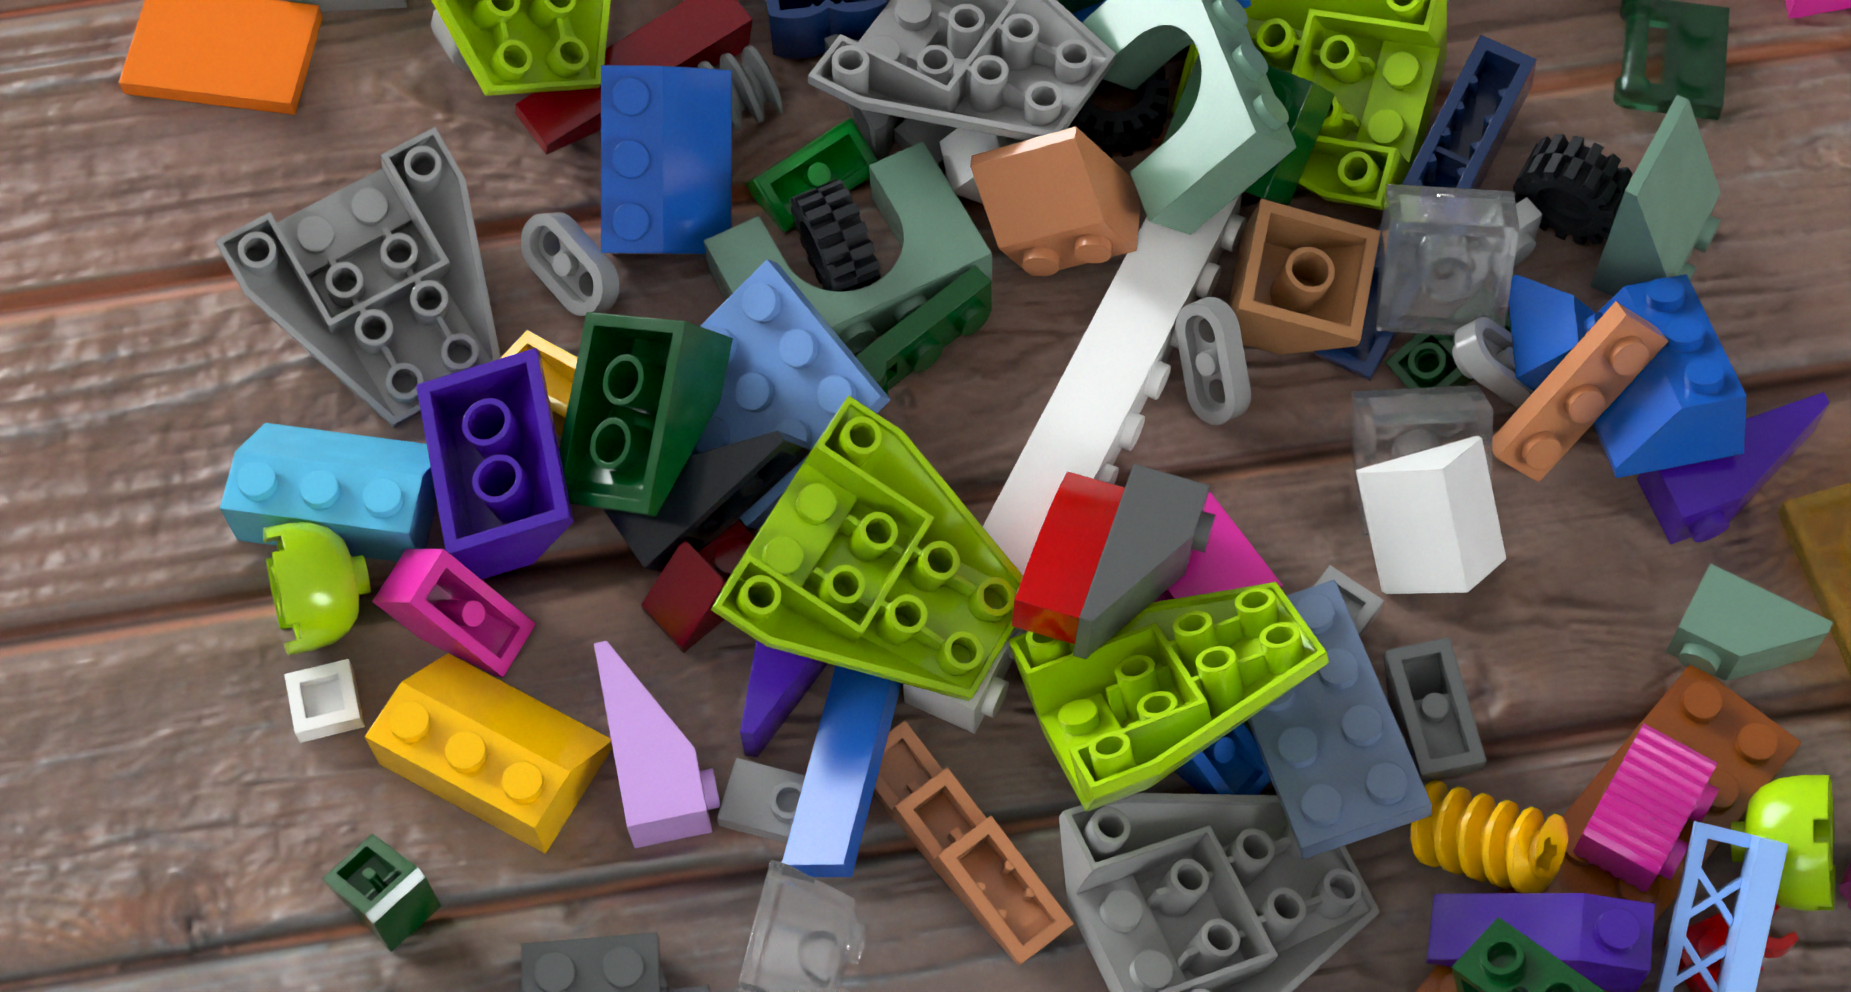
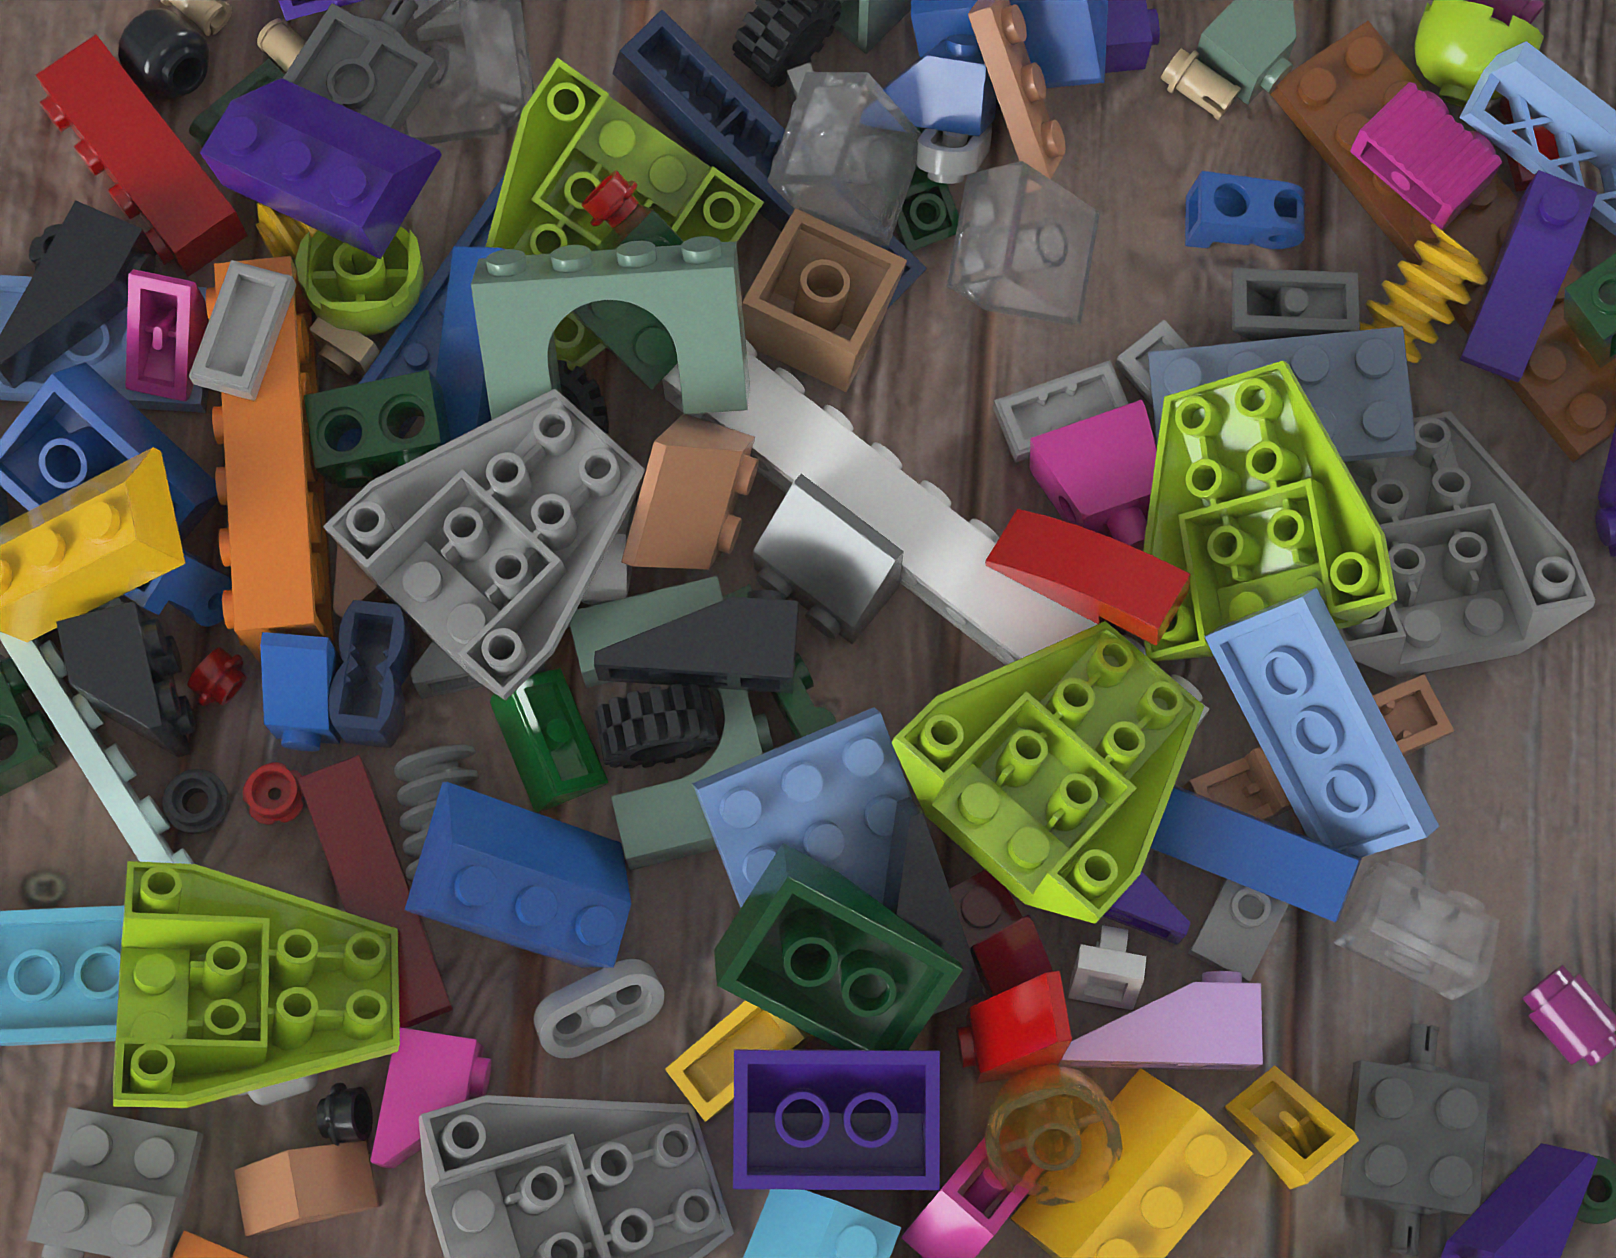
camera: 80 degrees left, 10 degrees up
dark grey slope [1073,464,1216,659] -> none
light grey plate [1175,297,1251,425] -> none
white slope [1356,435,1506,594] -> none
none -> nougat slope [234,1140,380,1237]
none -> black plate [316,1082,373,1146]
none -> dark pink slope [370,1027,491,1169]
none -> red plate [581,170,639,228]
none -> black slope [594,590,799,694]
none -> dark grey slope [753,473,904,644]
none -> red slope [956,971,1072,1084]
none -> clear yellow cylinder [984,1064,1123,1206]
none -> light grey plate [993,360,1128,463]
none -> white tile [1068,925,1147,1010]
none -> tan pin [1160,48,1241,121]
none -> blue leg [1185,171,1305,249]
none -> medium blue plate [1205,588,1440,858]
none -> yellow slope [1224,1065,1359,1190]

